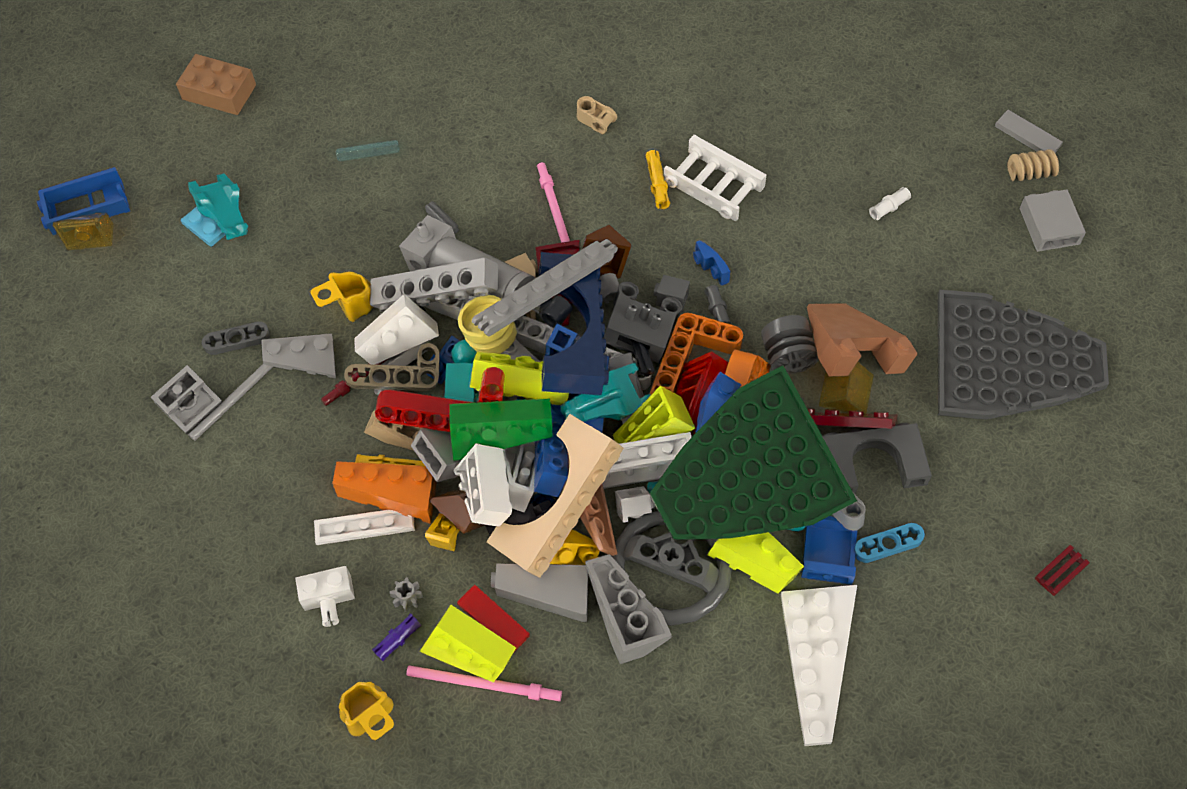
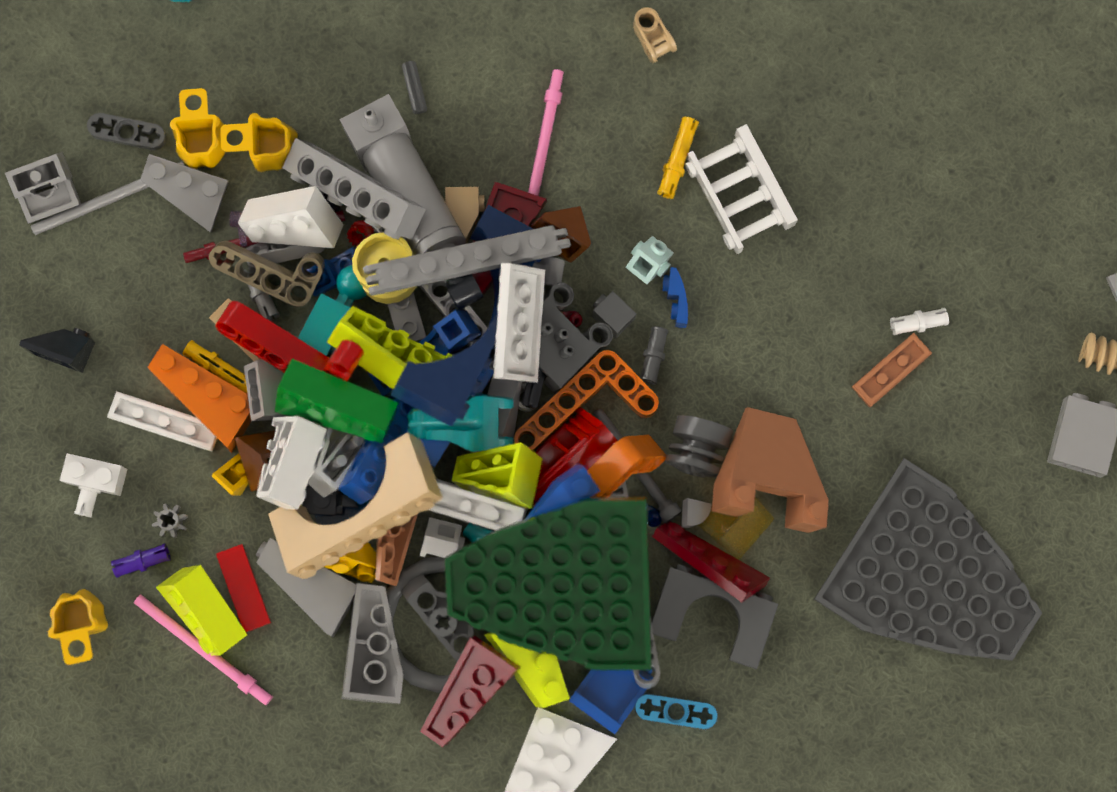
camera: 25 degrees right, 20 degrees up
none -> black slope [19,328,95,373]
none -> yellow piece [170,88,225,169]
none -> hand [230,211,247,247]
none -> red bush [347,220,375,247]
none -> wing [420,636,521,747]
none -> white plate [494,263,545,383]
none -> light aqua brick [626,236,673,284]
none -> light grey tile [682,498,711,528]
none -> nougat tile [851,333,932,408]

